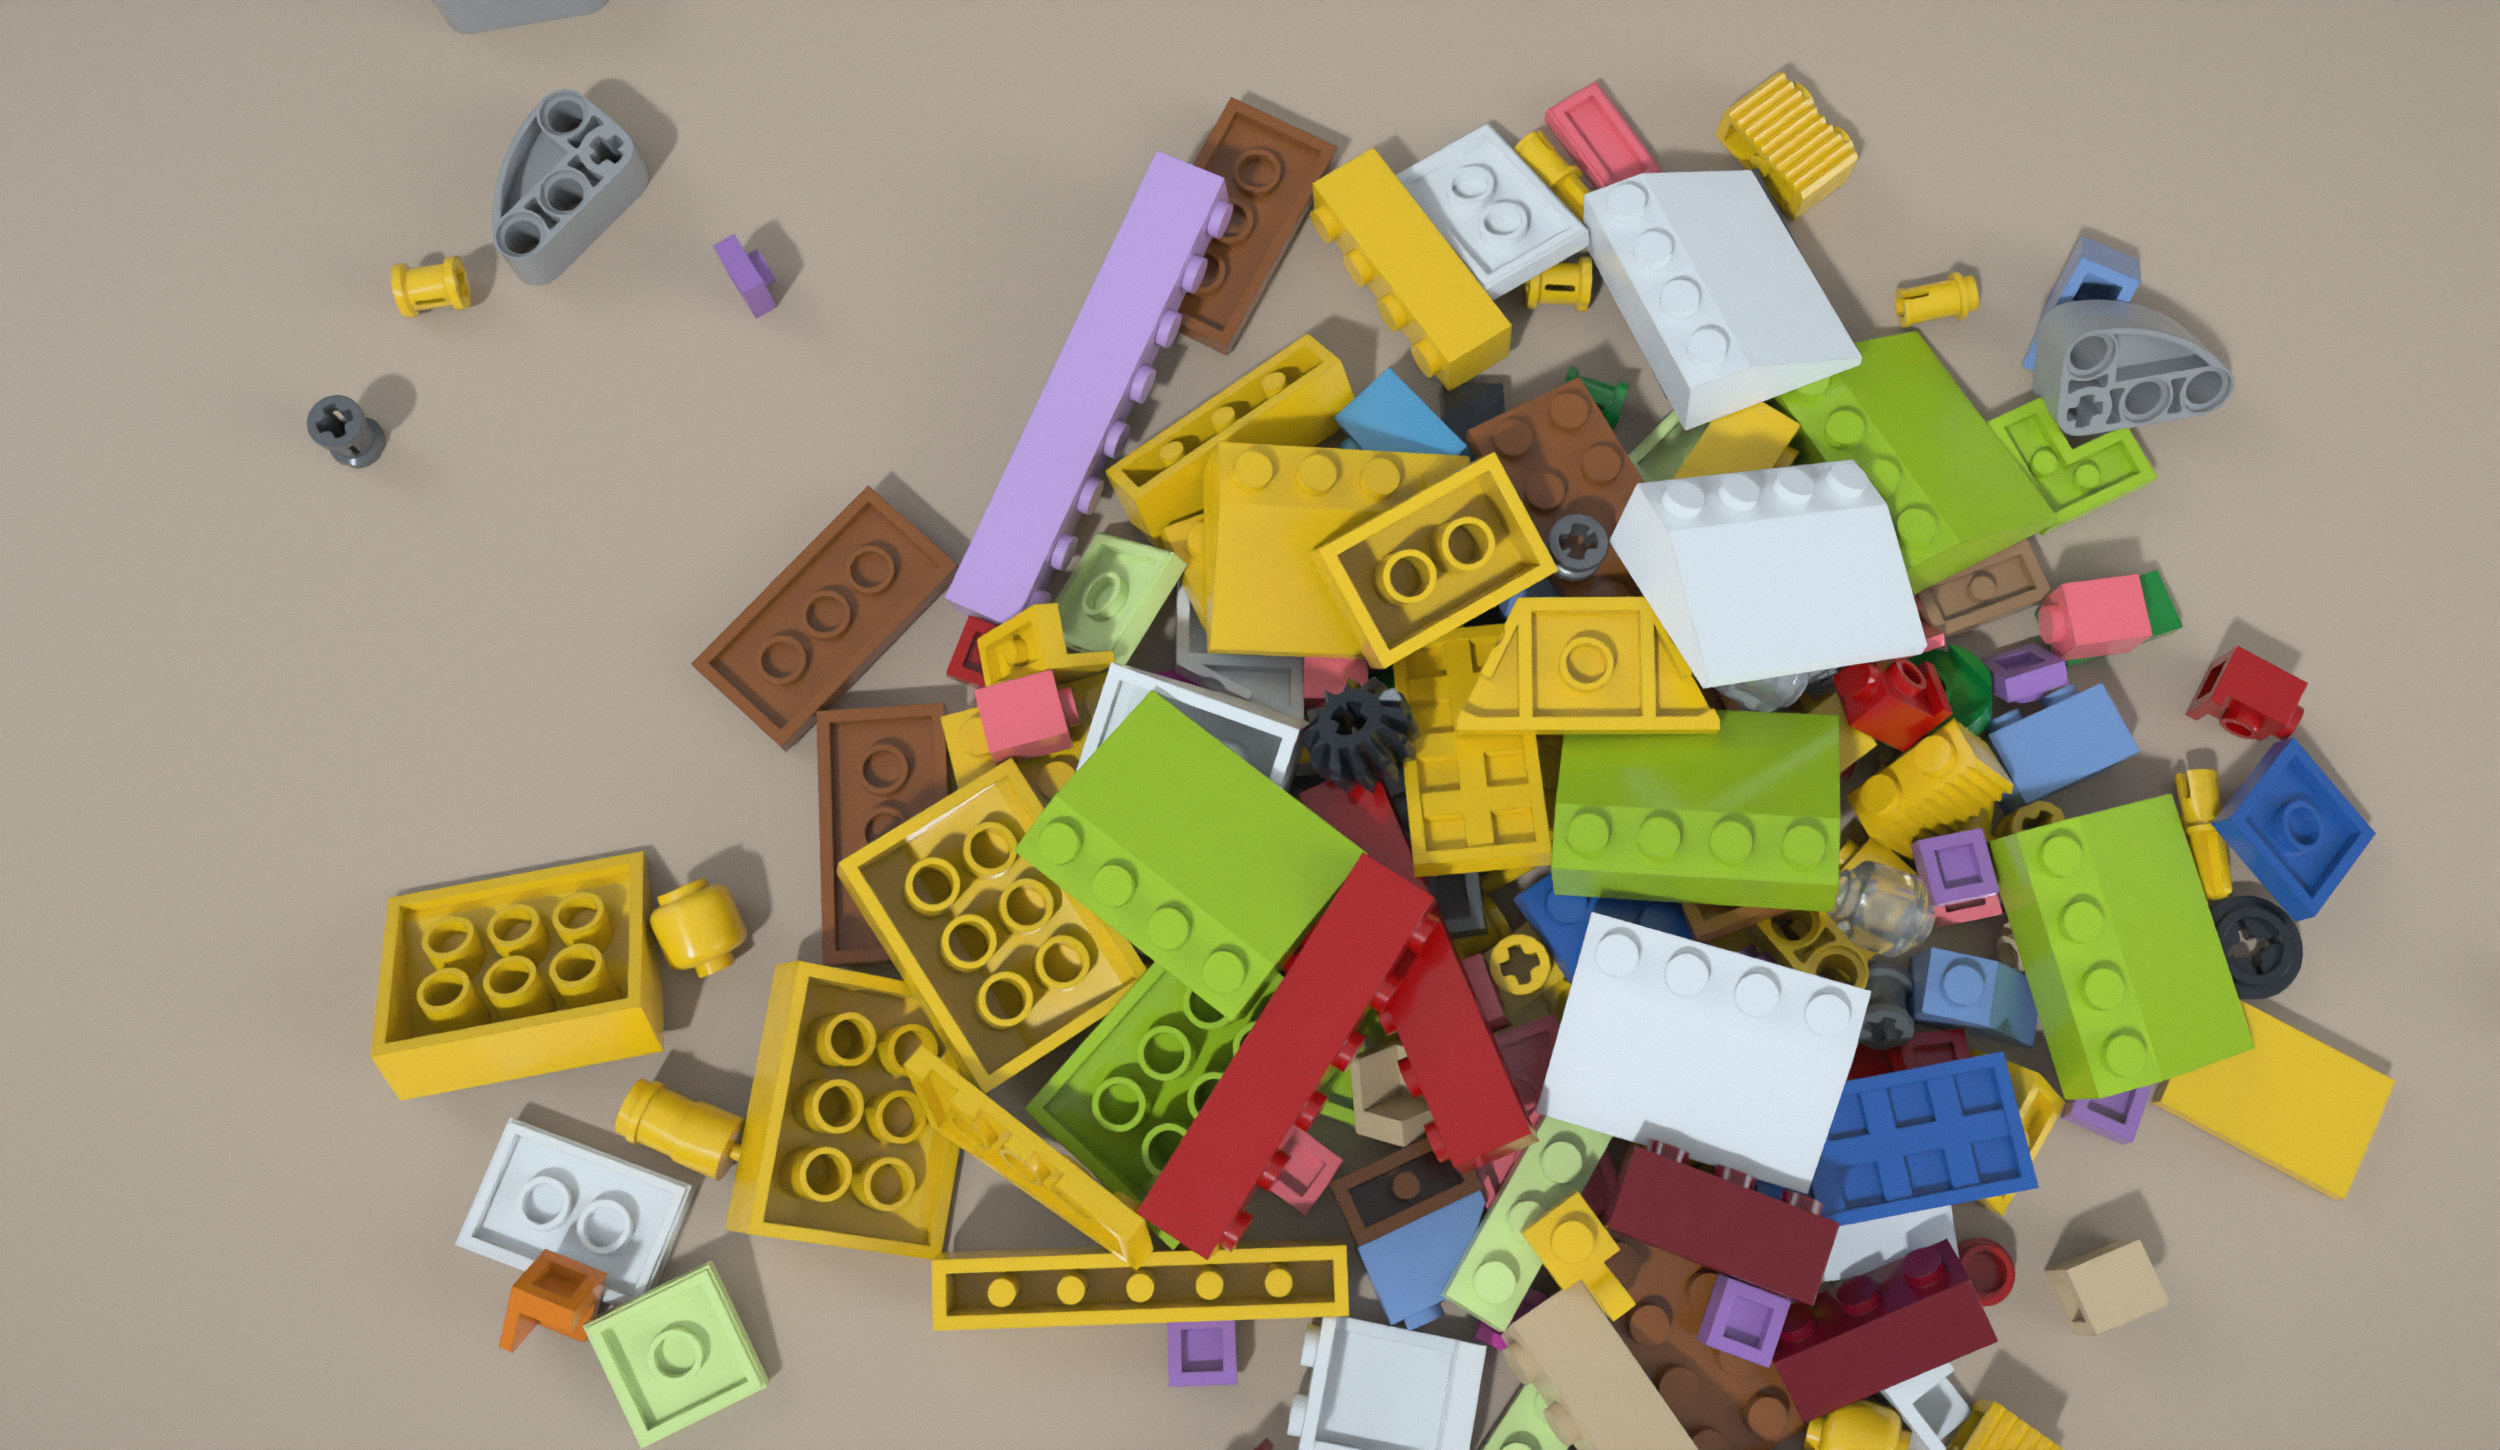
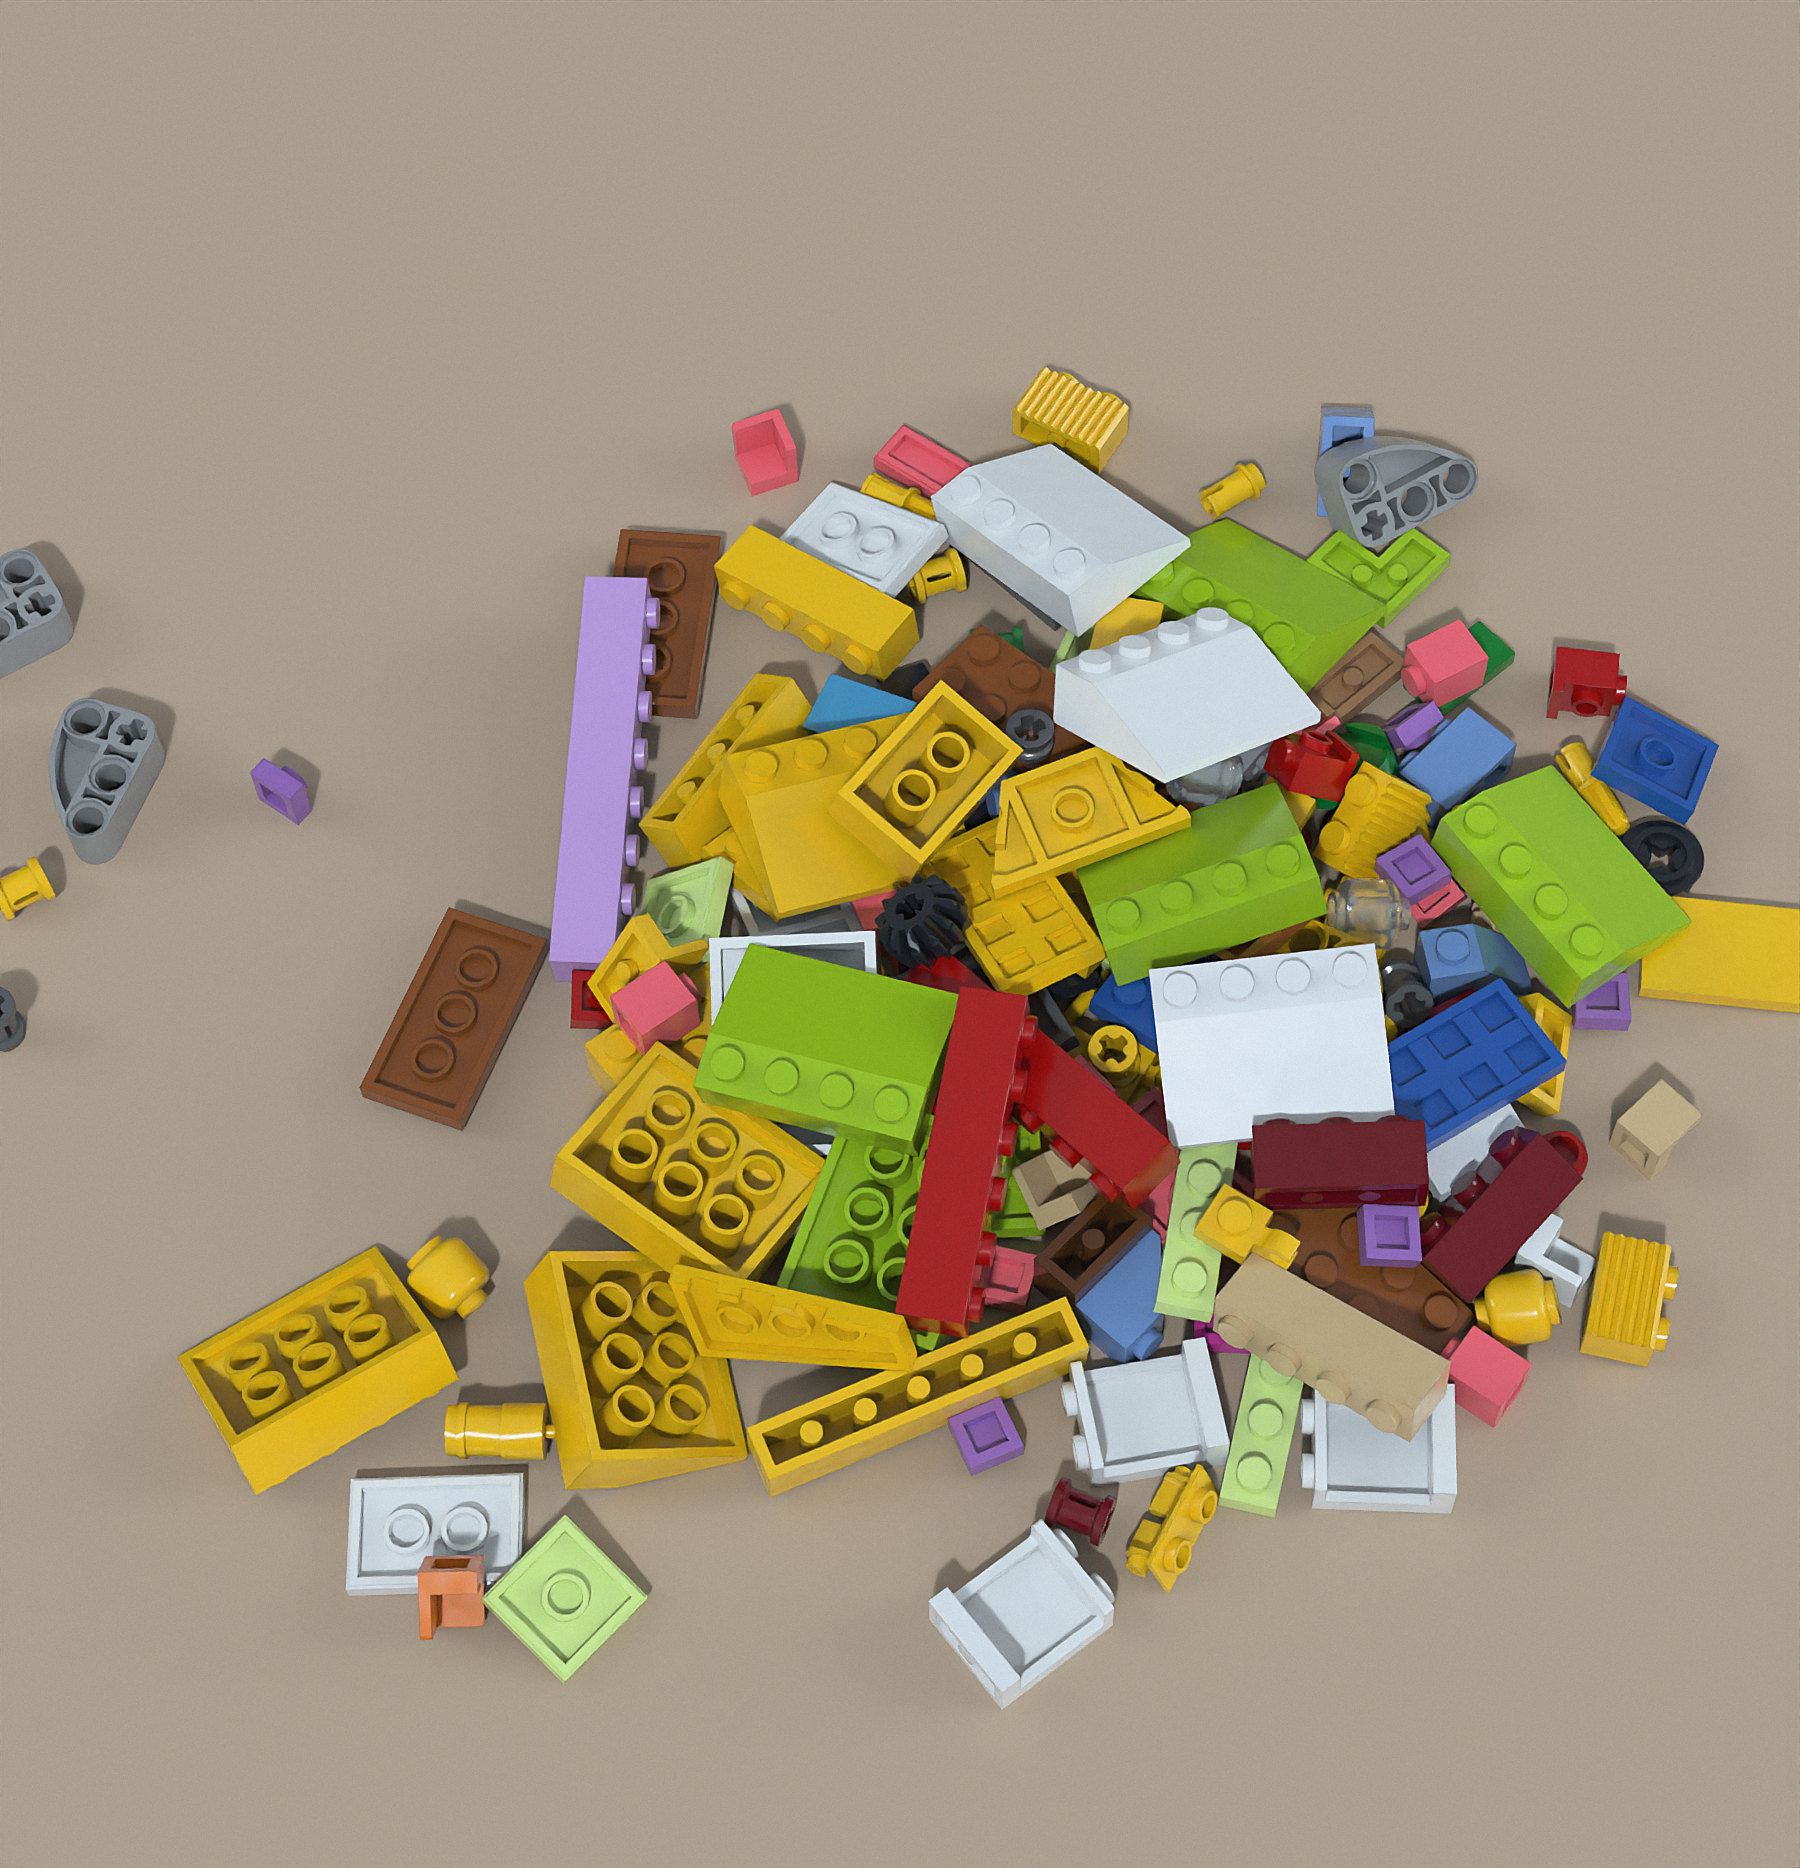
camera: 20 degrees left, 15 degrees down
dark orange plate [816,702,951,968] -> none
none -> coral panel [732,408,799,496]

